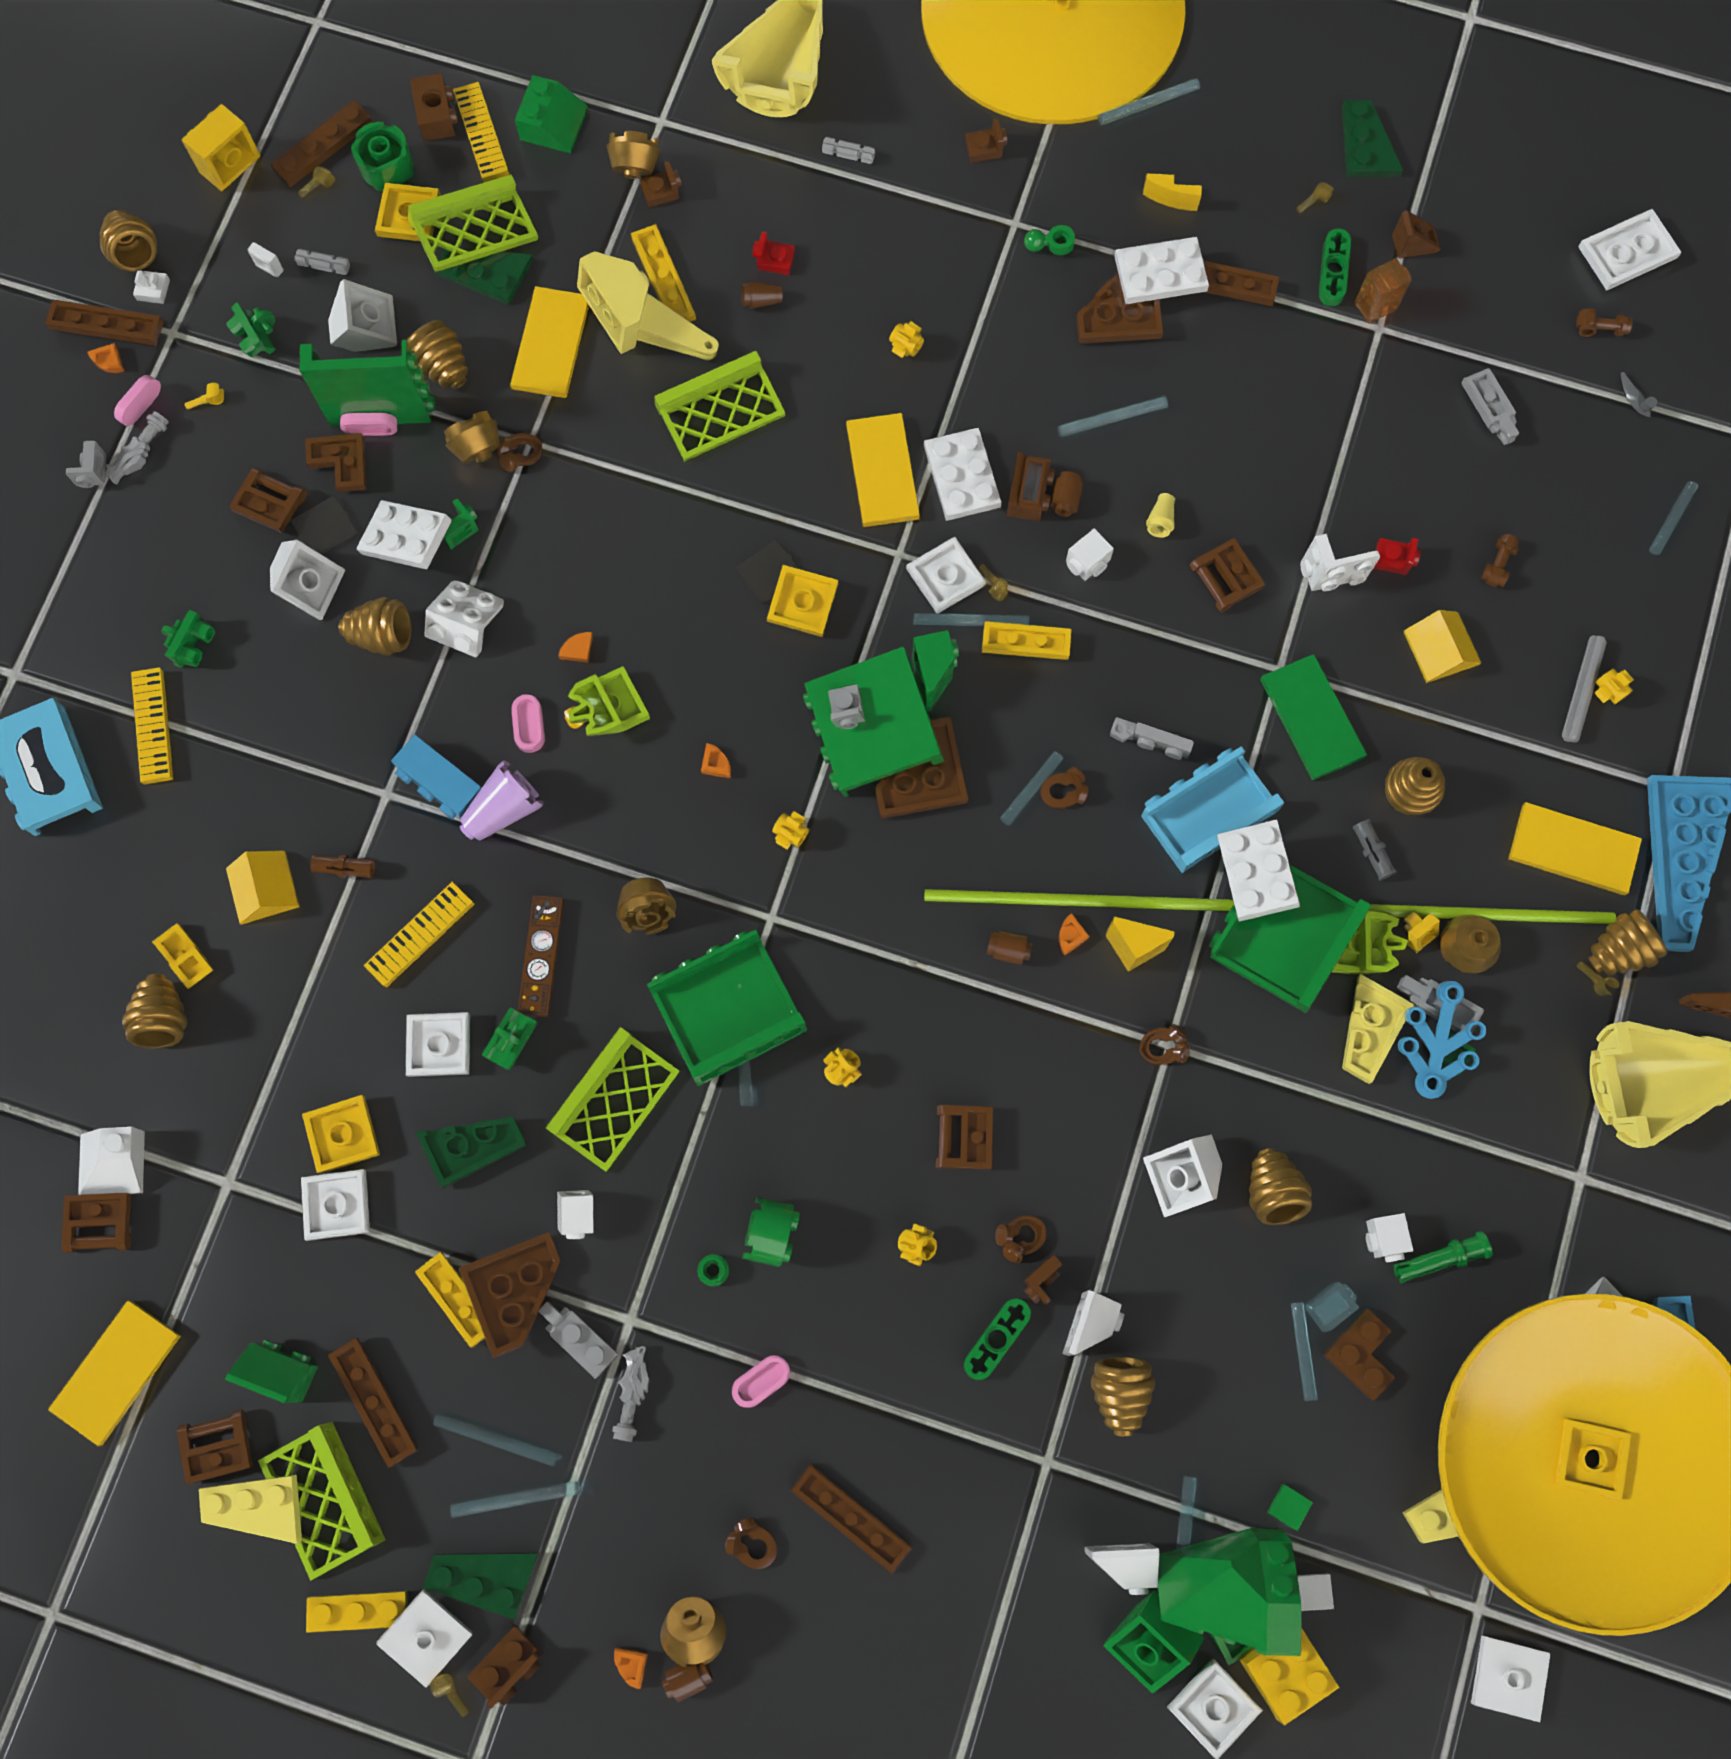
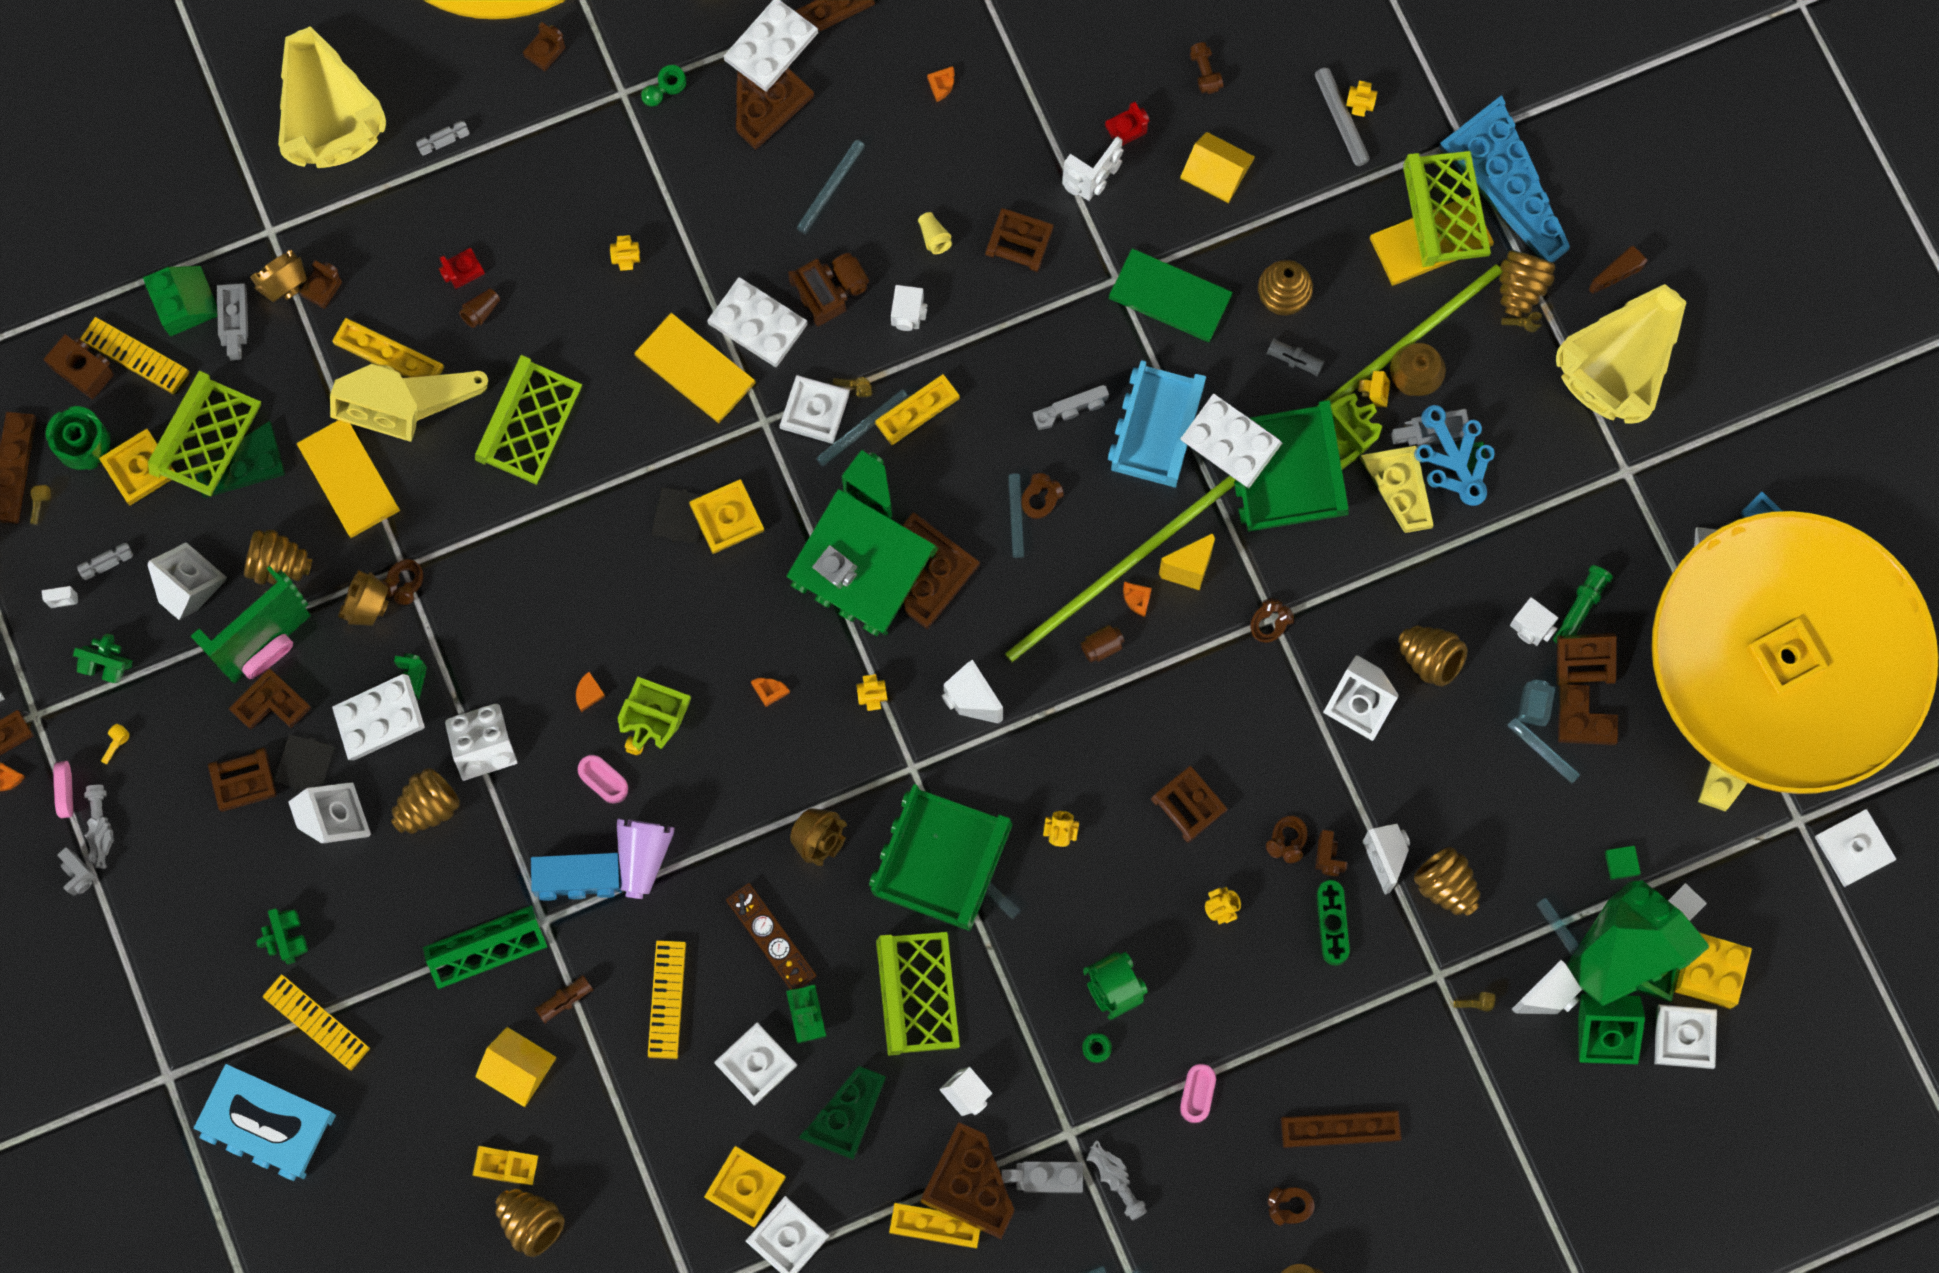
camera: 40 degrees left, 0 degrees up
none -> light grey hinge [217,283,248,361]
none -> green fence [423,905,547,989]
none -> orange tile [927,66,954,102]
none -> white slope [942,660,1003,723]
none -> lime fence [1403,151,1491,267]
none -> clear yellow hand [1453,992,1495,1012]
none -> reddish brown plate [1556,633,1616,686]

